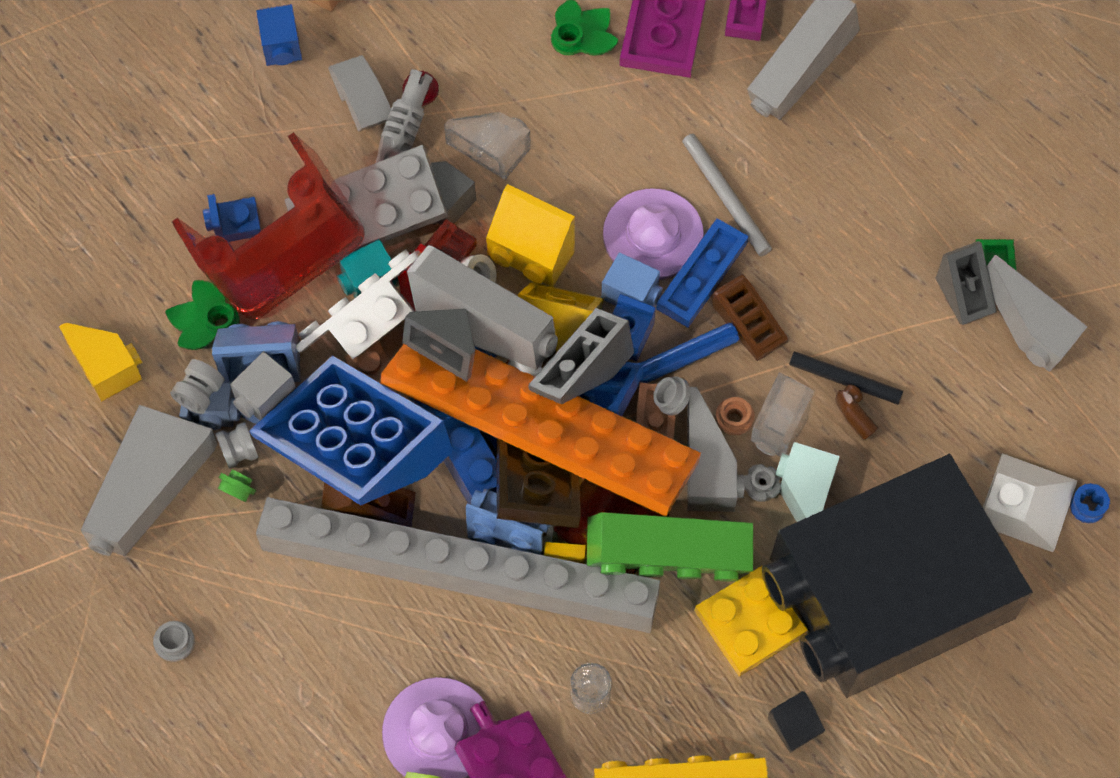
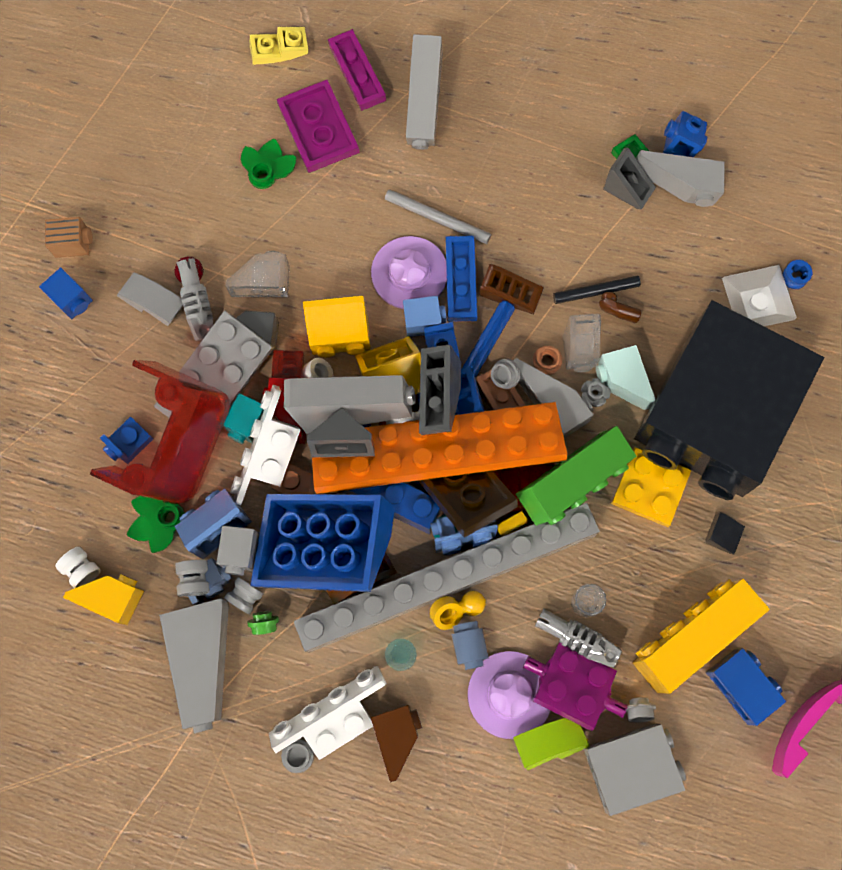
camera: 30 degrees left, 10 degrees up
none -> white wheel [55,547,101,588]
none -> white bracket [269,666,386,760]
none -> reddish brown slope [371,705,422,783]
none -> clear light blue plate [385,639,417,671]
none -> yellow plate [429,591,486,630]
none -> sand blue brick [452,621,489,670]
none -> light grey hinge [535,608,622,668]
none -> blue brick [663,111,707,157]

